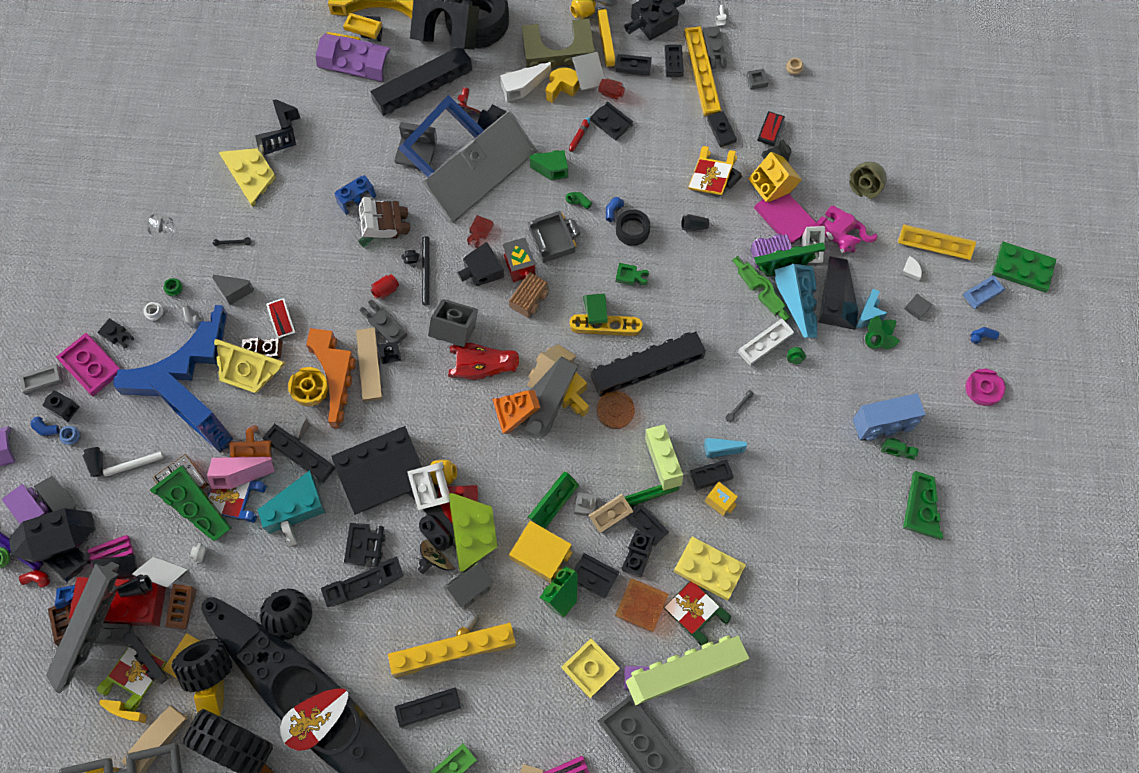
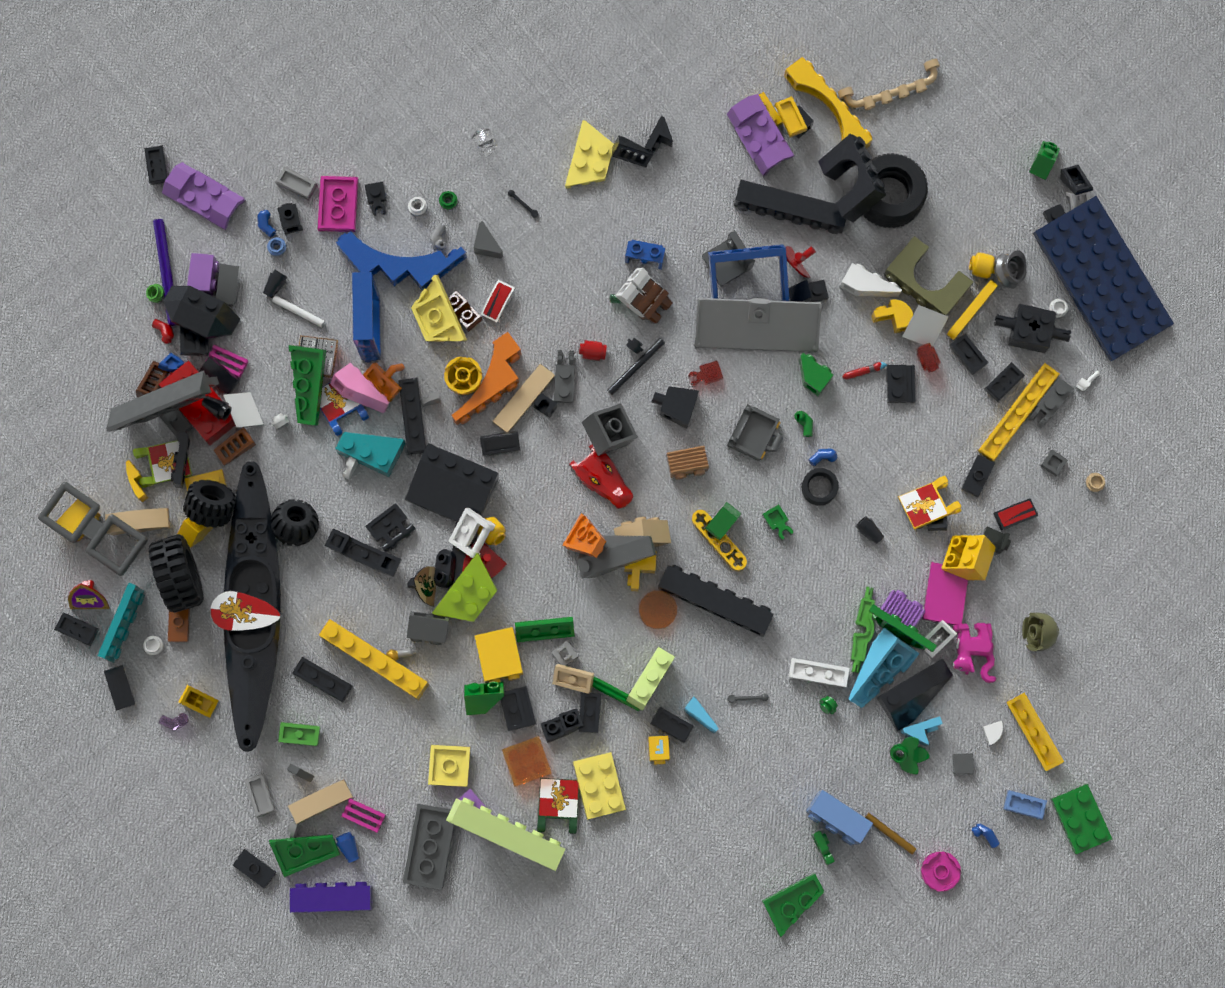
camera: 45 degrees right, 10 degrees up
piece [503,238,536,282] -> none
none -> black tile [480,431,521,456]
none -> pearl gold bar [865,812,917,855]

